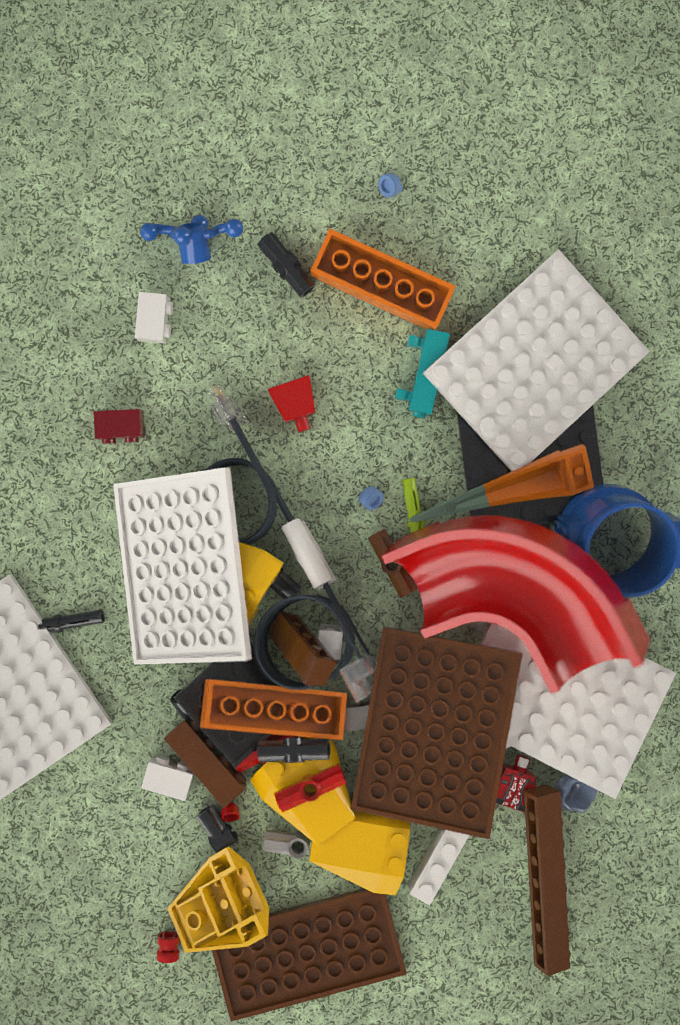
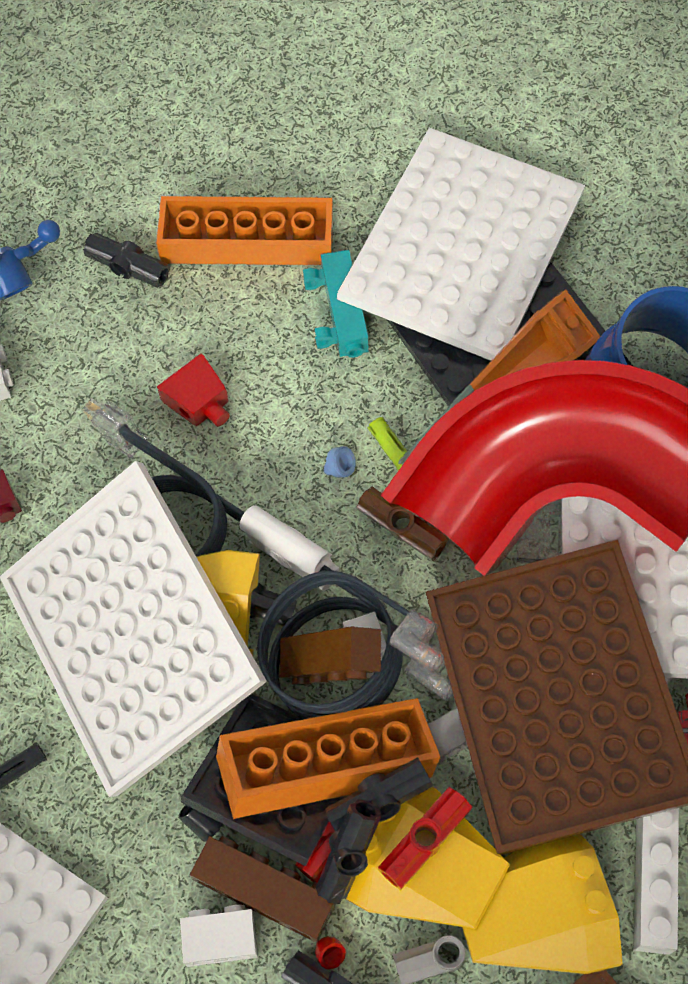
camera: 20 degrees left, 25 degrees down
medium blue tile [378,173,403,198] -> none
none -> black piece [316,799,382,904]

